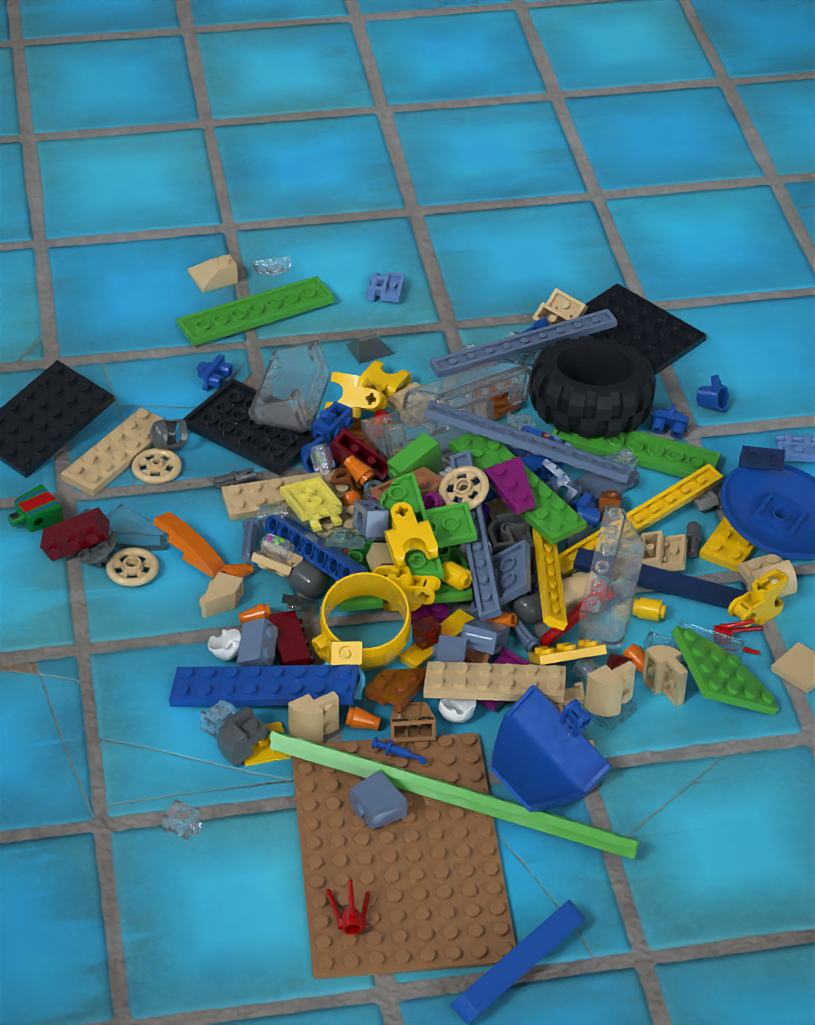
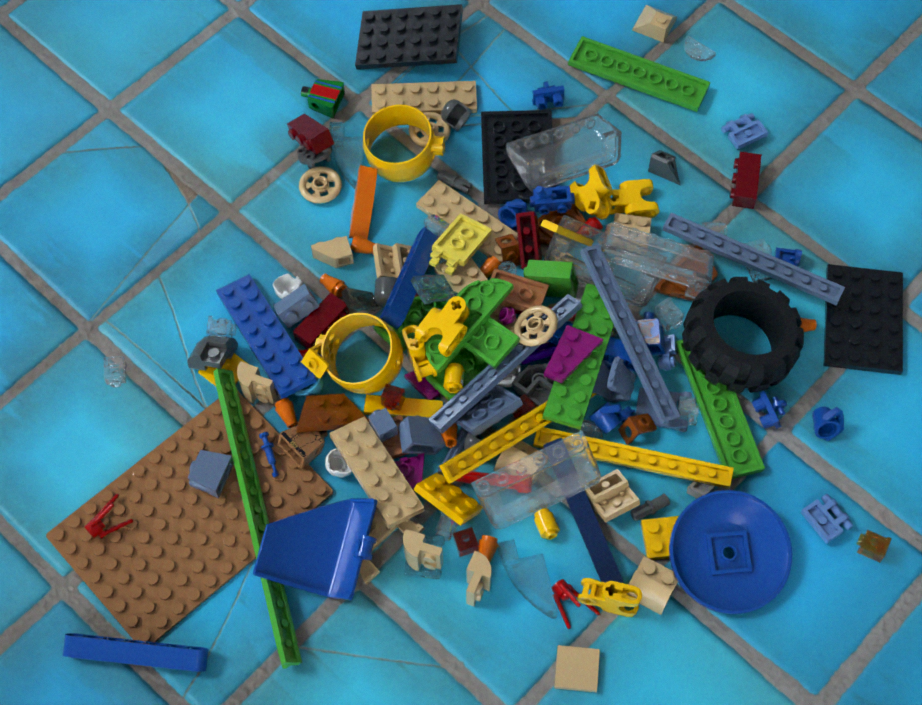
camera: 55 degrees right, 20 degrees up
sand blue axle [241,518,260,564] -> none
clear brick [260,533,294,561] -> none
clear brick [309,443,335,475] -> none
orange cone [344,455,375,486] -> none
sand blue brick [352,500,389,540] -> none
tan brick [532,288,588,325] -> none
bright green plate [671,626,779,715] -> none
dark blue panel [738,445,785,472] -> none
none -> yellow cylinder [363,105,445,182]
none -> yellow tile [541,220,594,246]
none -> dark red brick [730,151,762,209]

